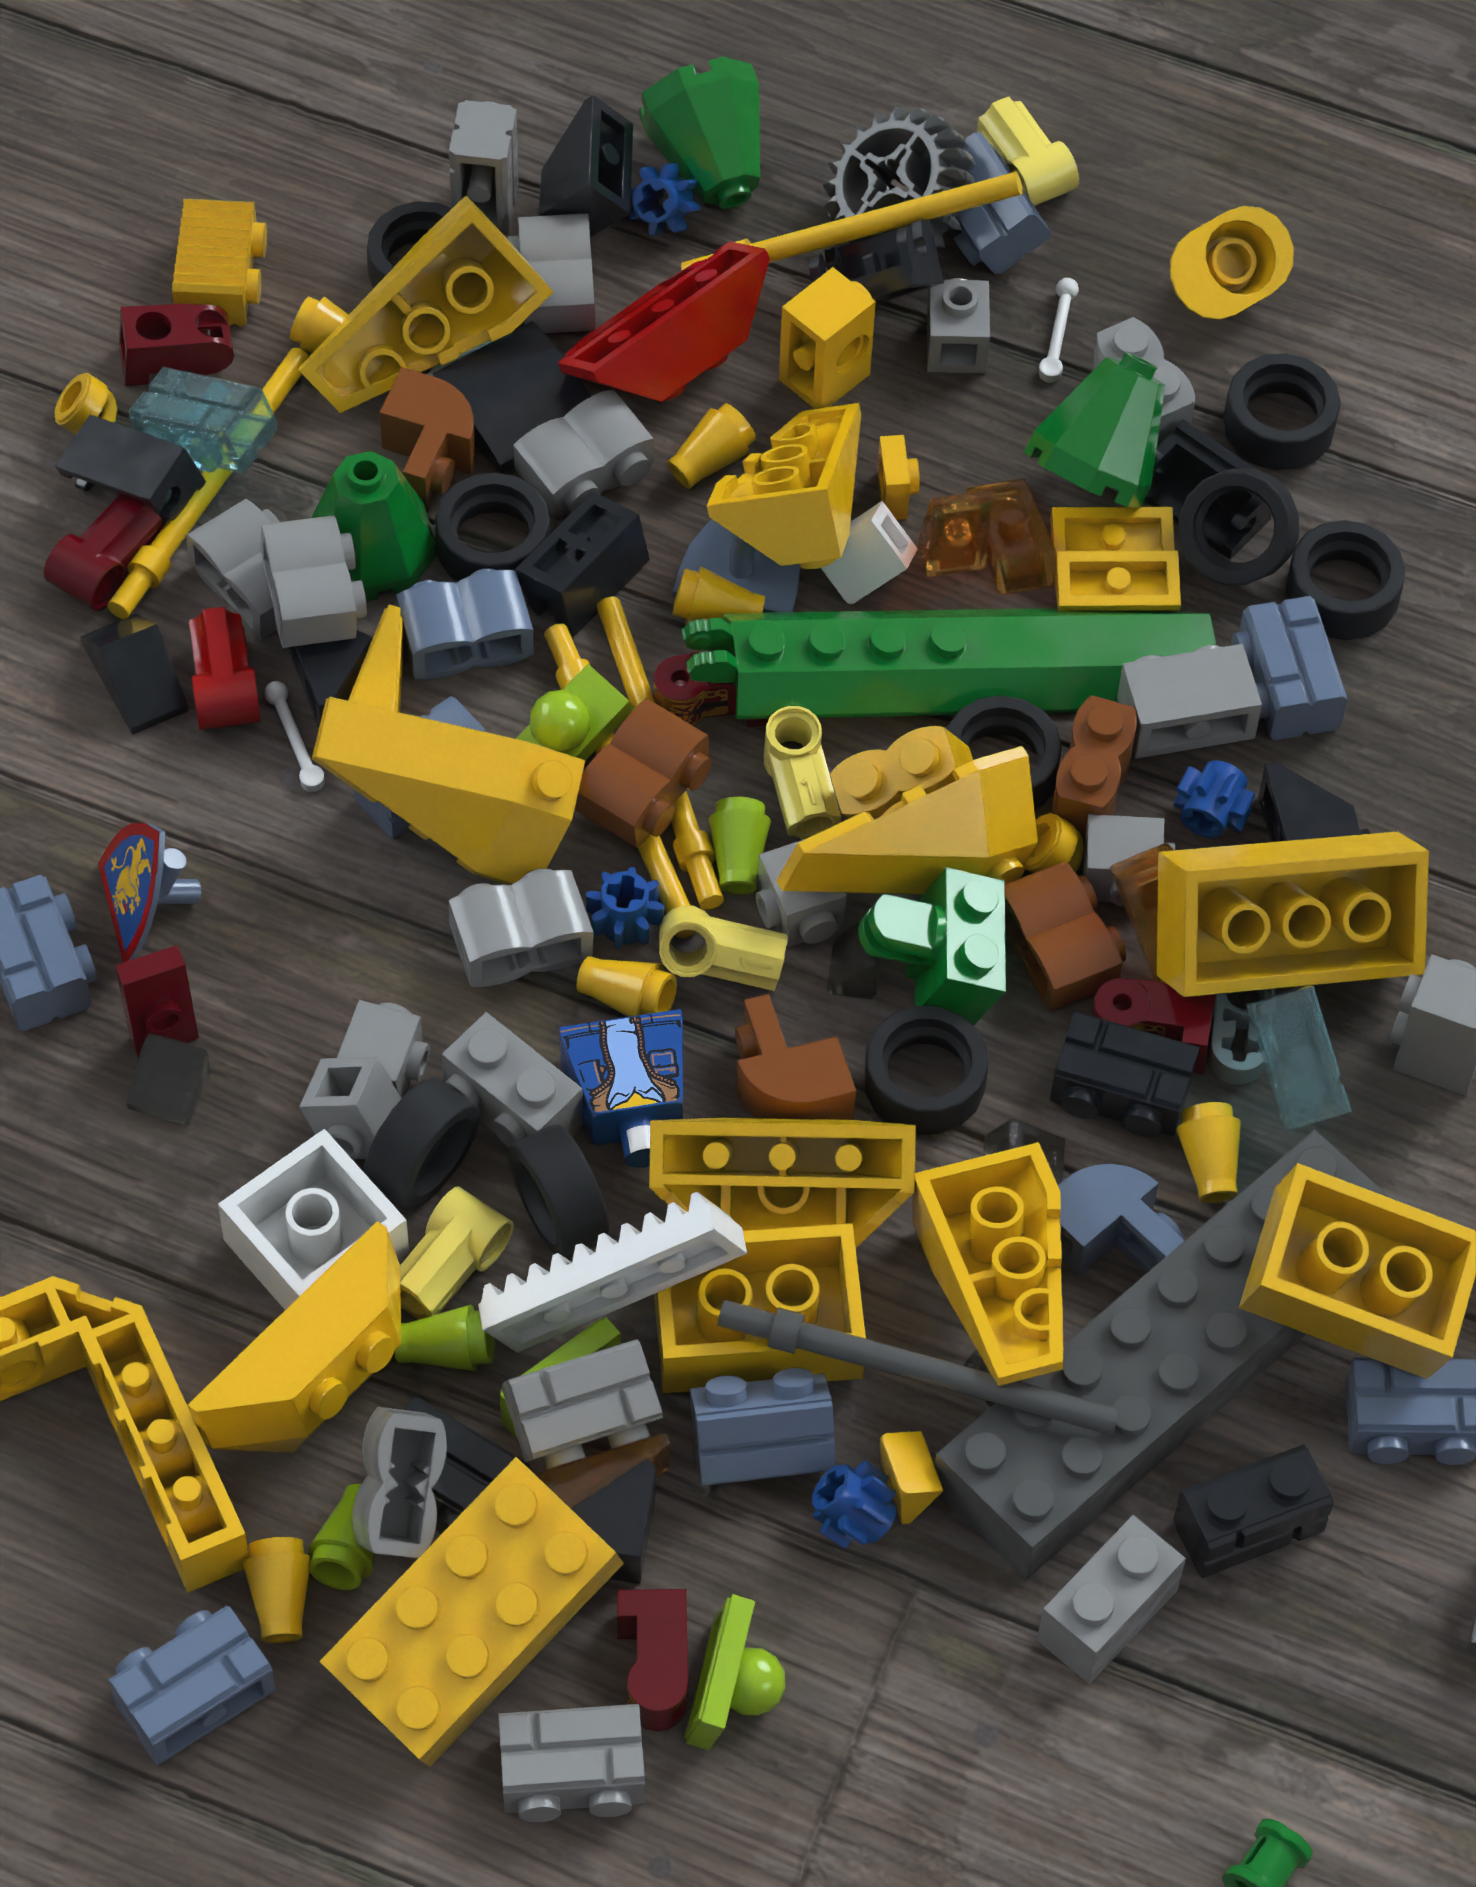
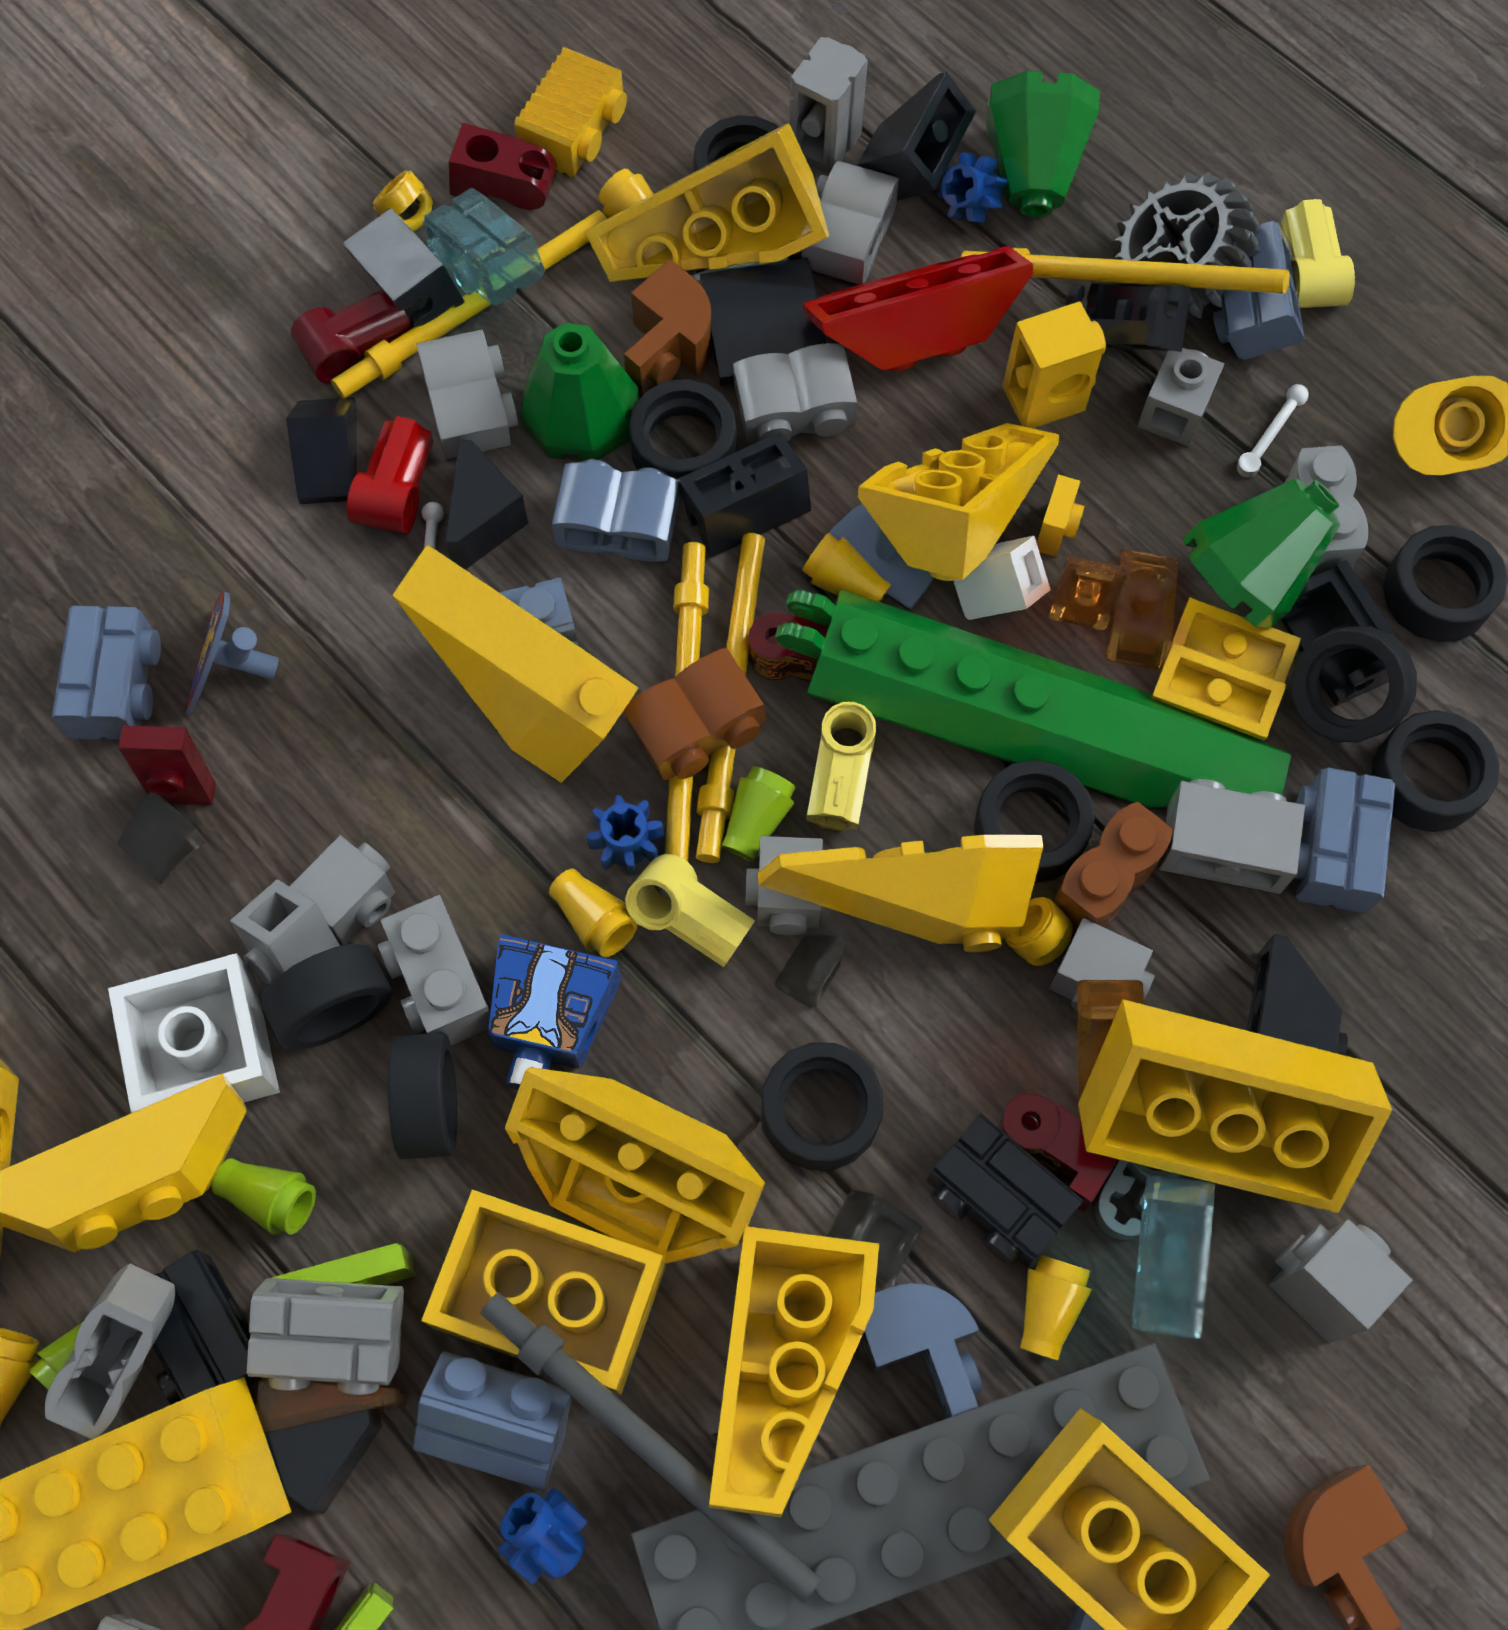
camera: 25 degrees right, 10 degrees up
light grey brick [261,515,367,648] -> none
yellow slope [348,605,404,712] -> none
light yellow piece [400,1187,514,1320] -> none
light grey brick [449,868,594,987] -> none
white gear [478,1192,747,1353] -> none
lime tile [516,664,635,760] -> none
yellow cone [666,403,756,489] -> none
dark orange brick [735,994,856,1120] -> none
yellow brick [830,726,973,820] -> none
brick [858,867,1006,1026] -> none
yellow slope [880,1431,943,1525] -> none
dark orange brick [1004,861,1126,1011] -> none
blue gear [1173,760,1255,839] -> none

